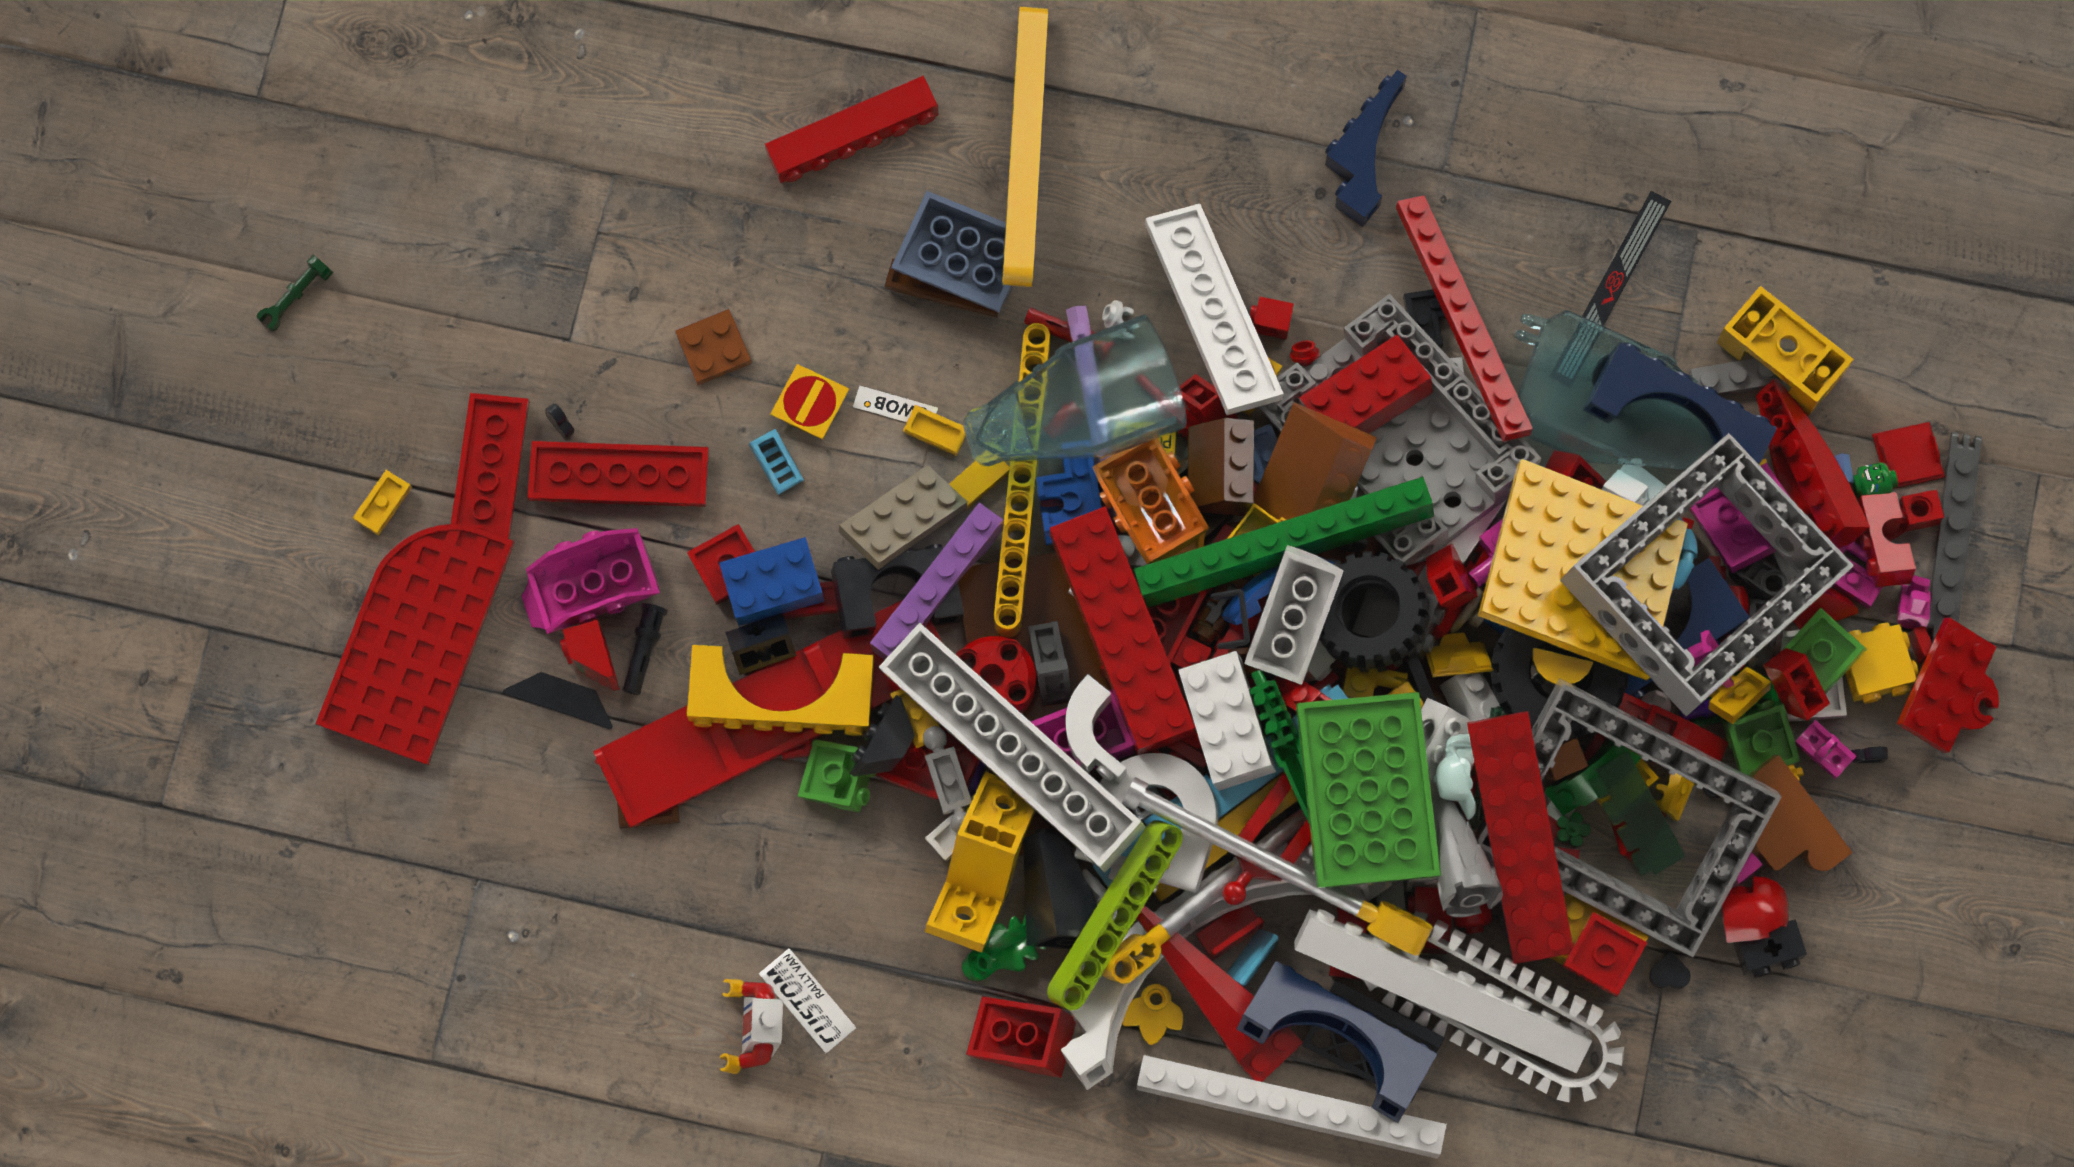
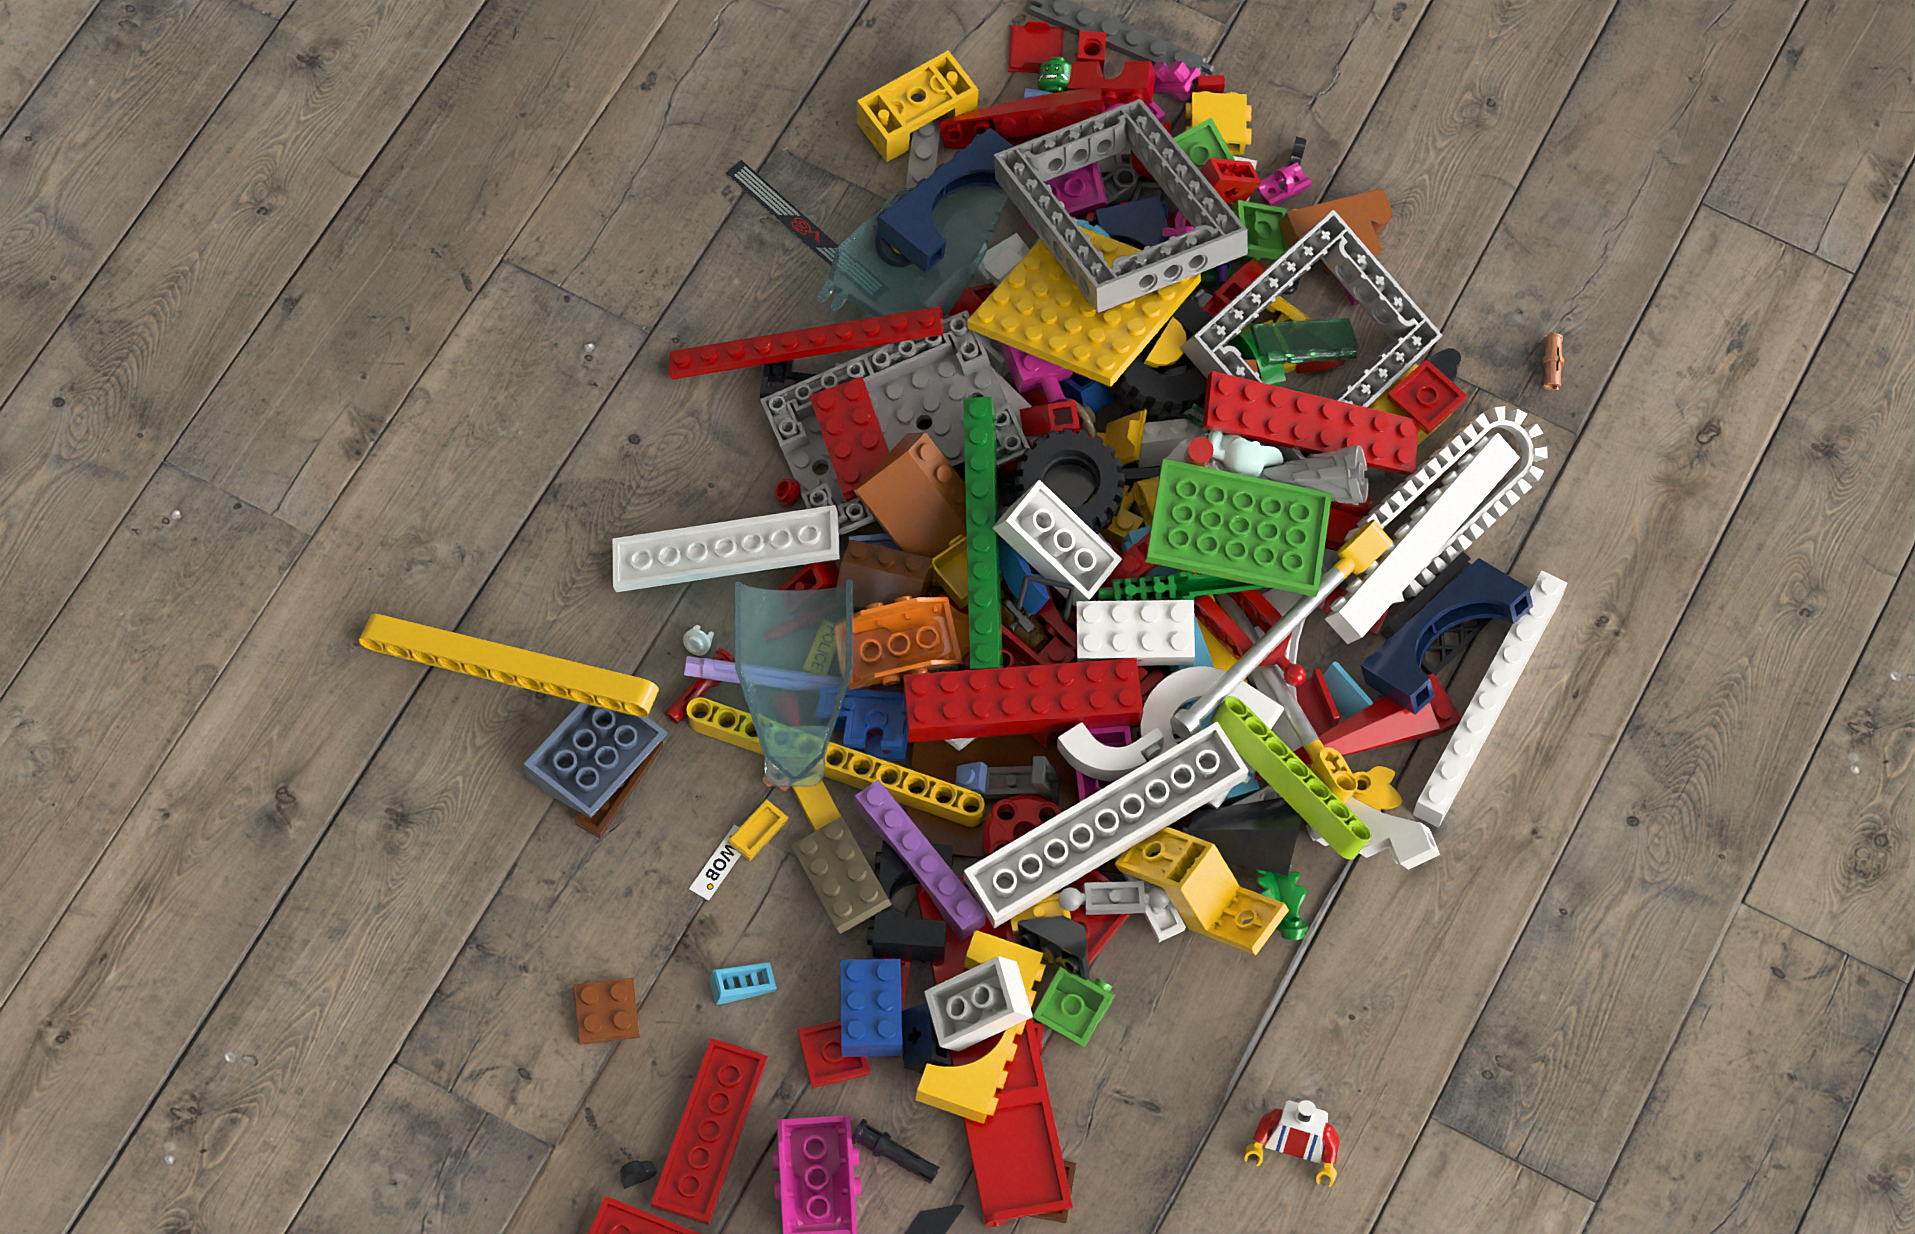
camera: 80 degrees left, 10 degrees down
red slope [560,620,620,691] -> none
white sticker [759,949,856,1053] -> none
red brick [765,75,939,184] -> none
piece [770,364,850,440] -> none
red slope [966,996,1076,1078] -> none
red brick [1249,296,1294,340] -> none
dark blue arch [1325,69,1407,227] -> none
red brick [1722,876,1789,943] -> none
black brick [1733,919,1807,978] -> none
red plate [1897,618,1999,753] -> none
none -> white brick [924,956,1033,1051]
none -> medium blue plate [955,762,987,794]
none -> red piece [1184,437,1214,467]
none -> nougat pin [1542,333,1564,391]

